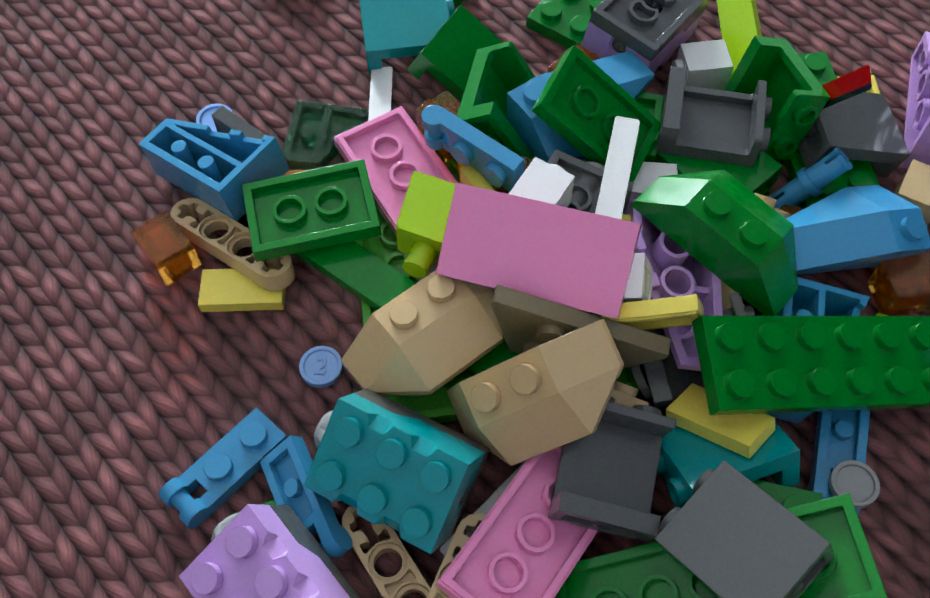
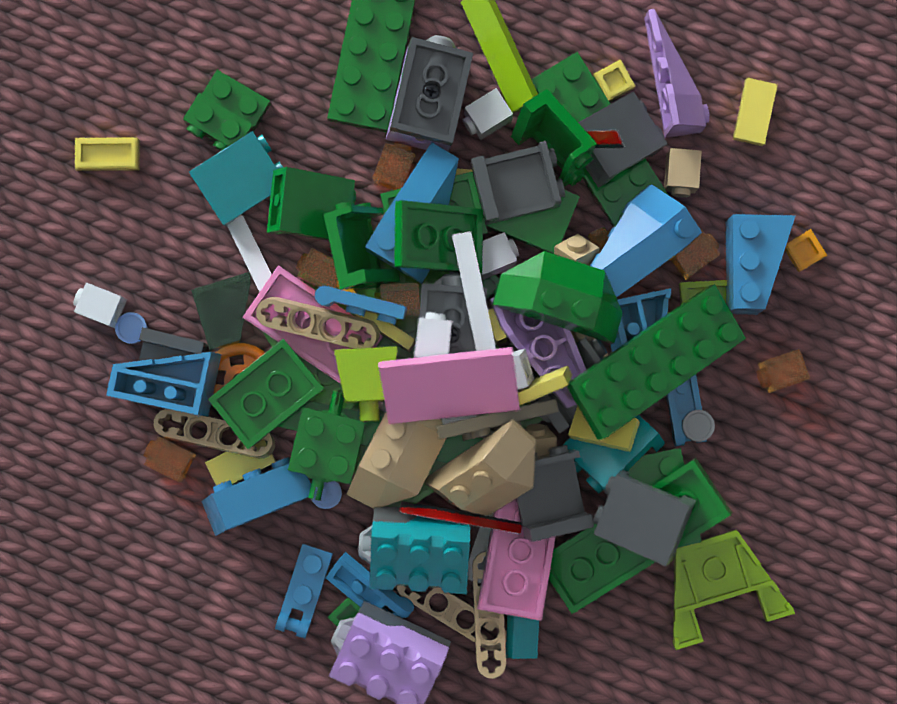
camera: 30 degrees left, 25 degrees up
dark azure pin [768,147,853,212] -> none
none -> white brick [73,283,127,328]
none -> dark azure wedge [201,457,315,536]
none -> tan beam [256,297,380,349]
none -> green plate [288,391,365,501]
none -> red sticker [400,501,522,534]

